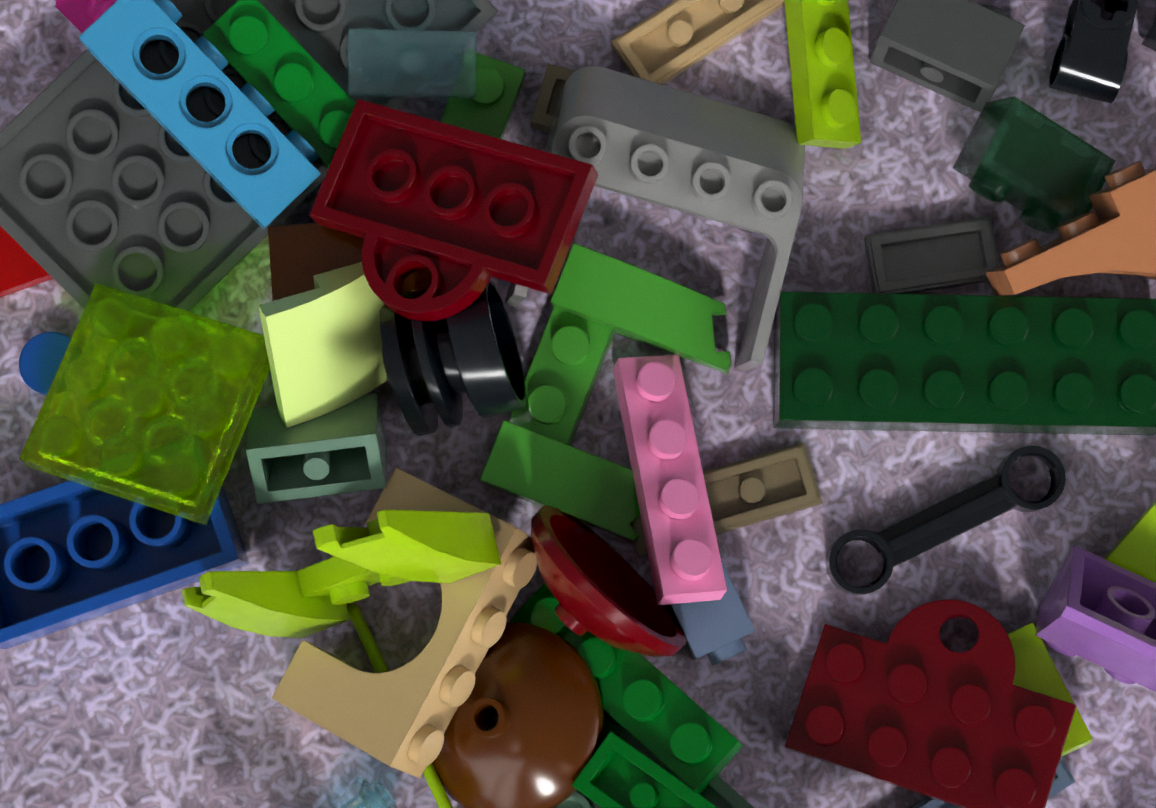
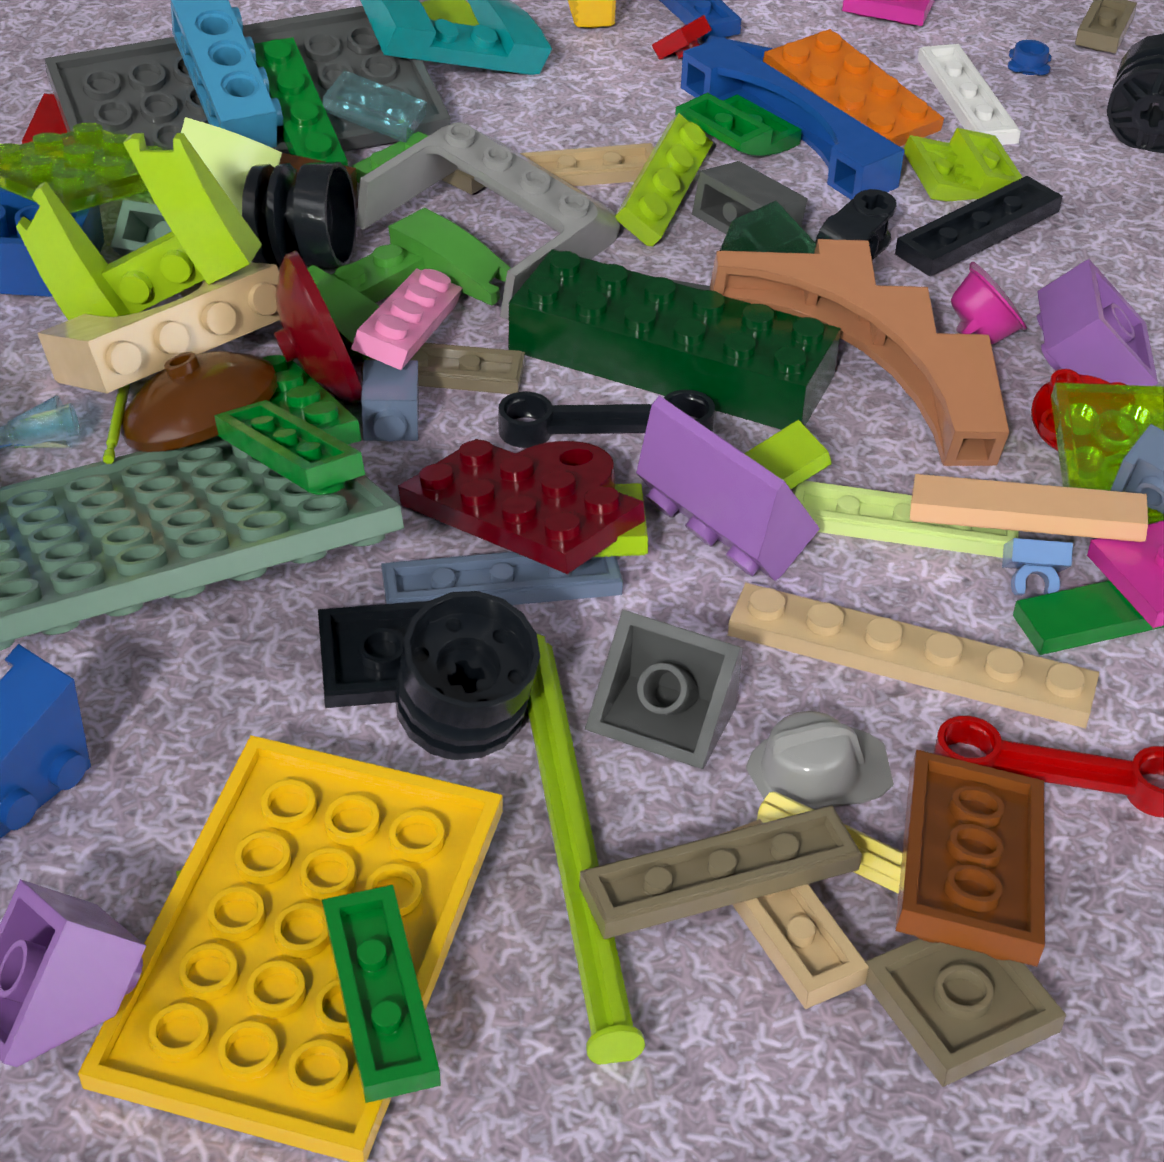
camera: 20 degrees right, 40 degrees down
dark red plate [309,99,598,321] -> none

